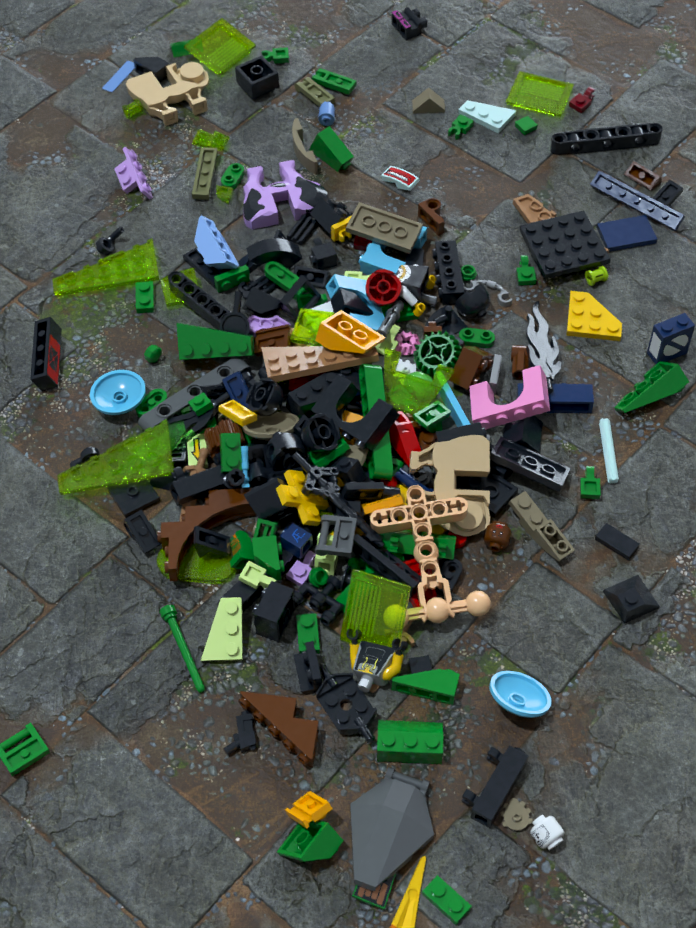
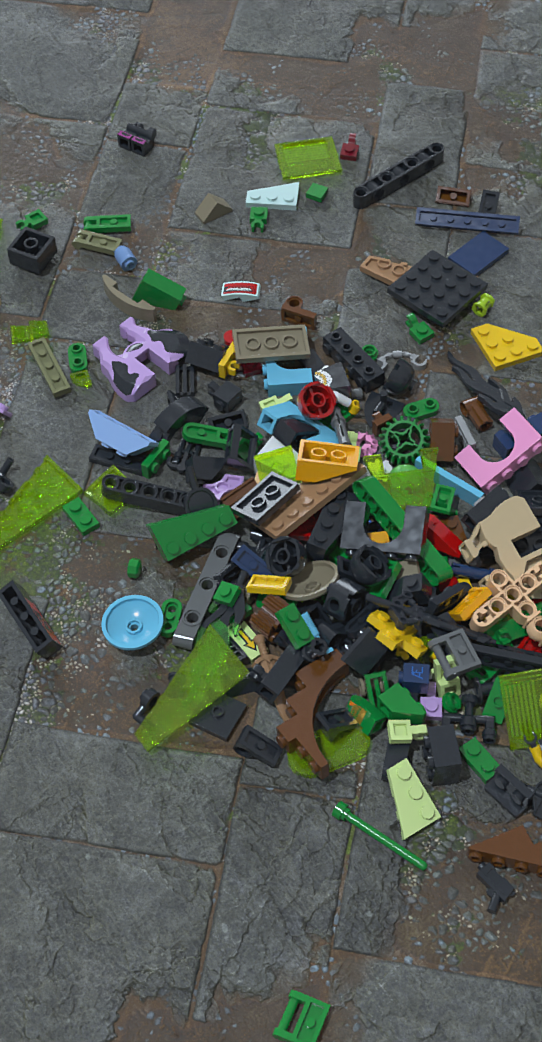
camera: 30 degrees left, 0 degrees up
none -> black plate [231,472,301,526]

